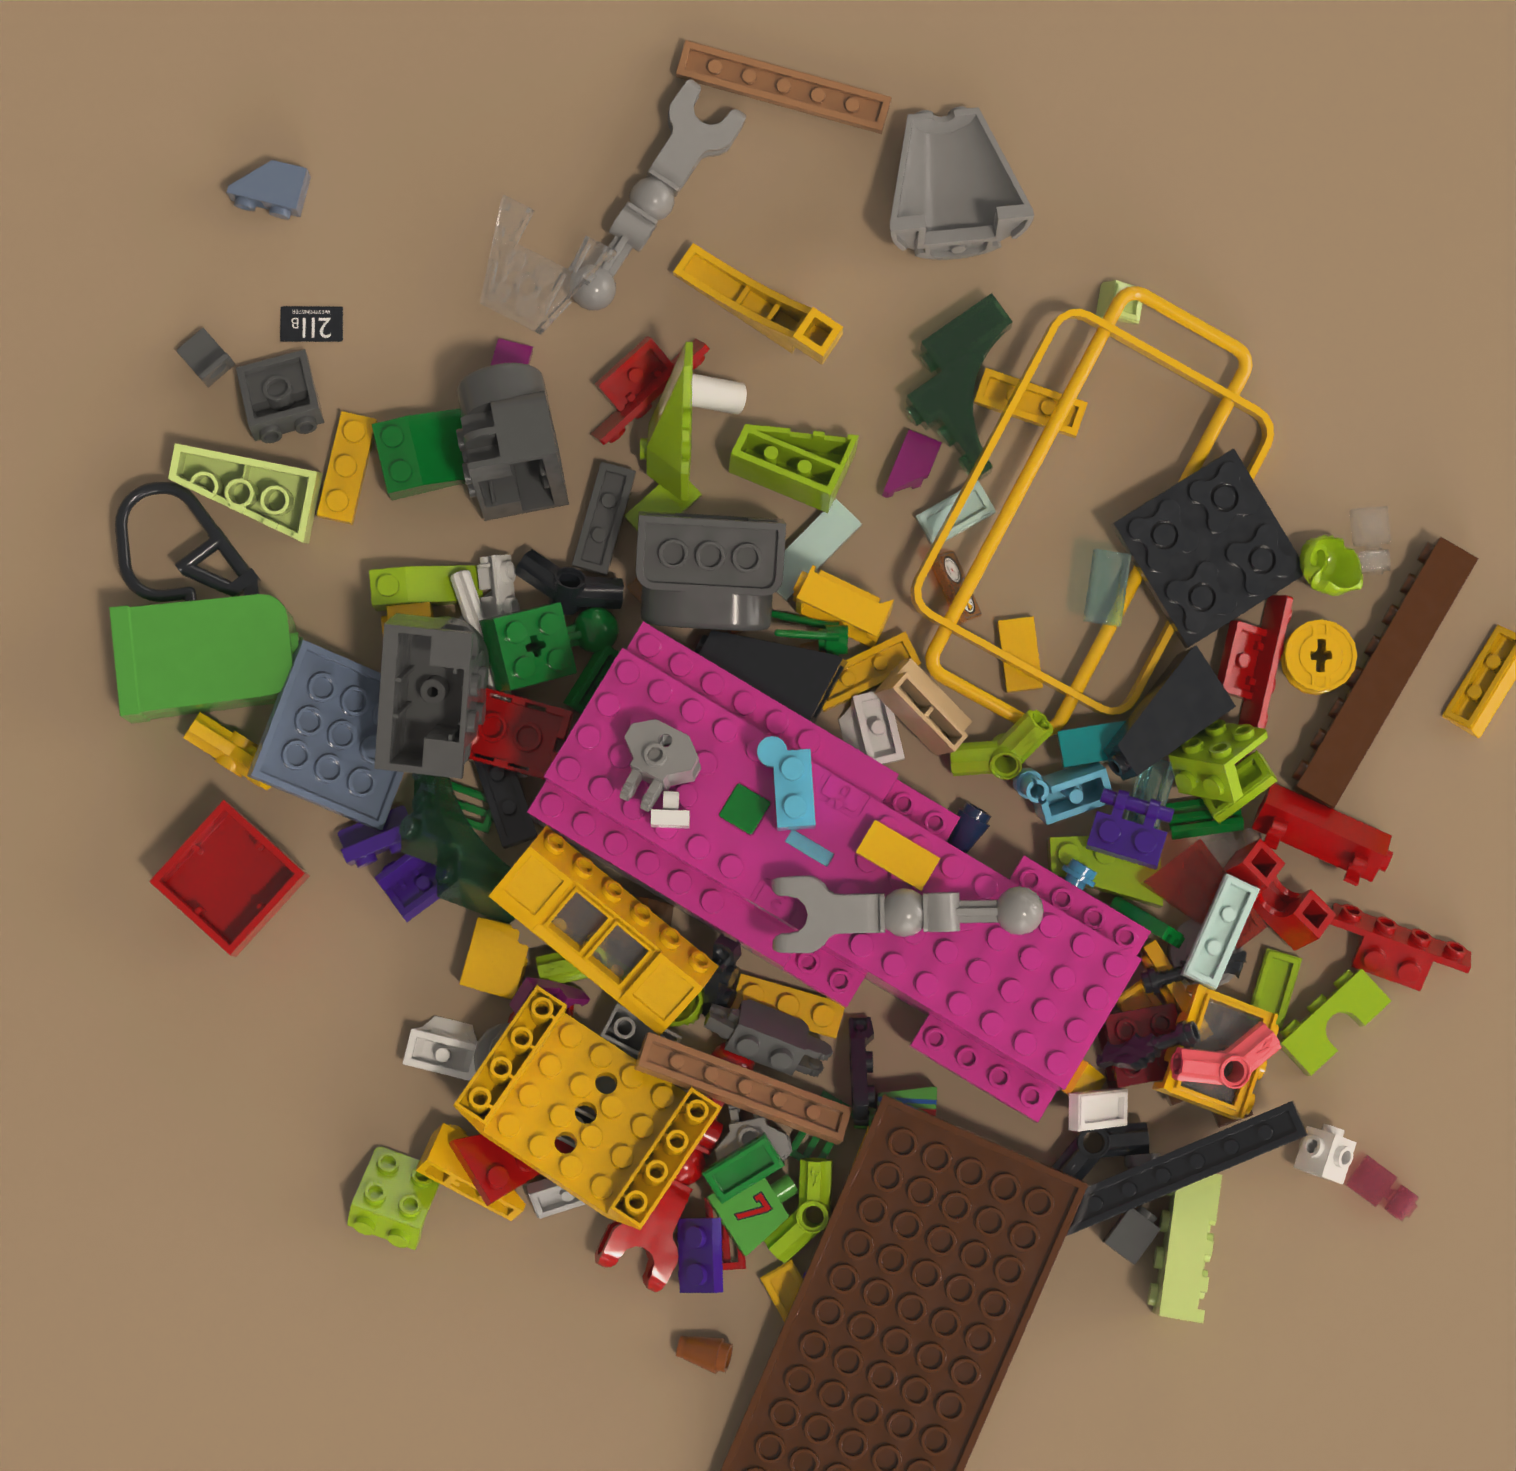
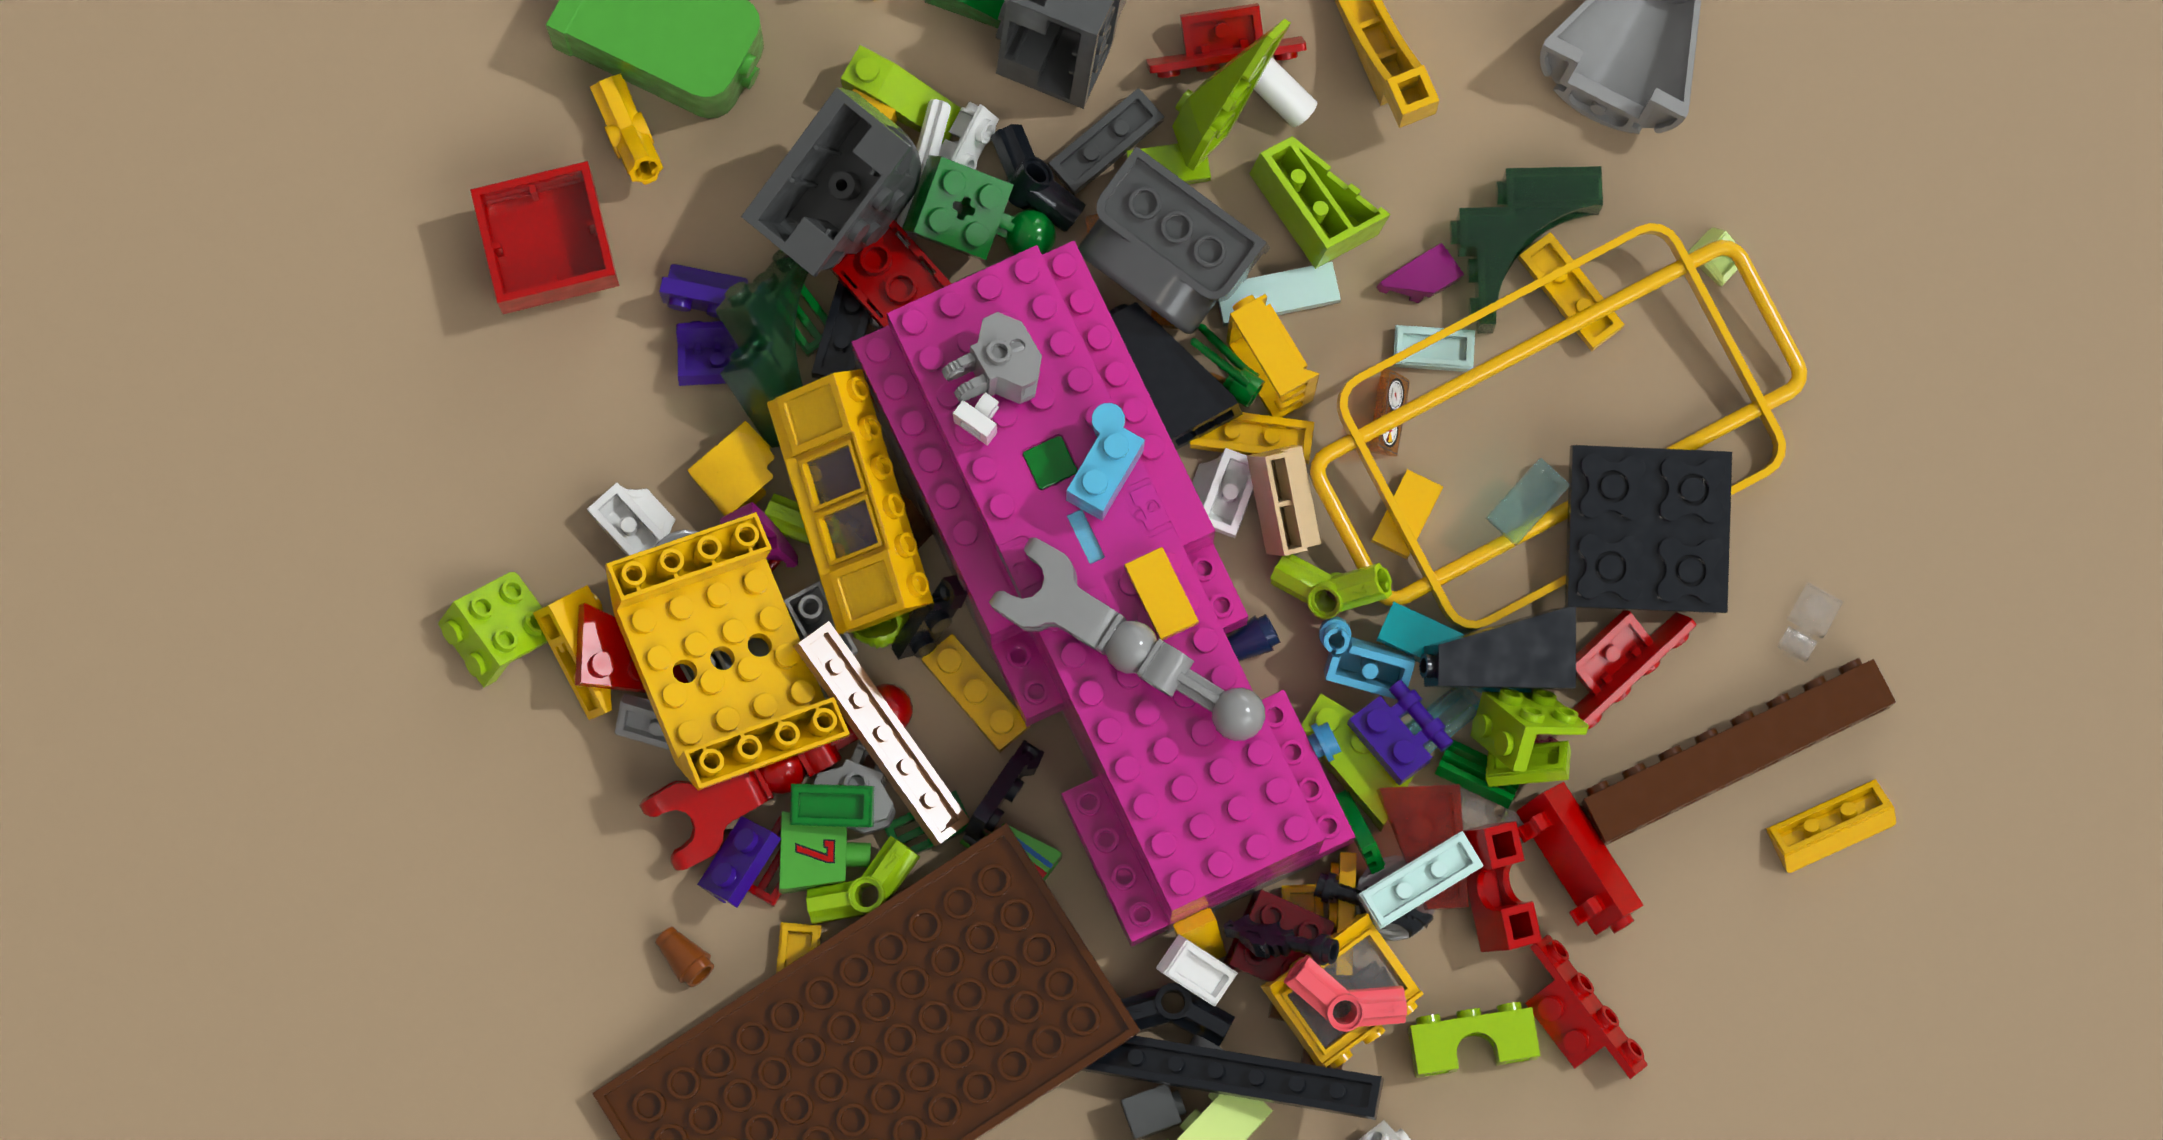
camera: 30 degrees right, 5 degrees down
sand blue piece [247,640,404,831] -> none
dark grey hinge [704,999,834,1077] -> none
lime tile [1246,948,1302,1029] -> none
yellow piece [1280,619,1358,695] -> none
lime hair [1300,535,1363,596] -> none

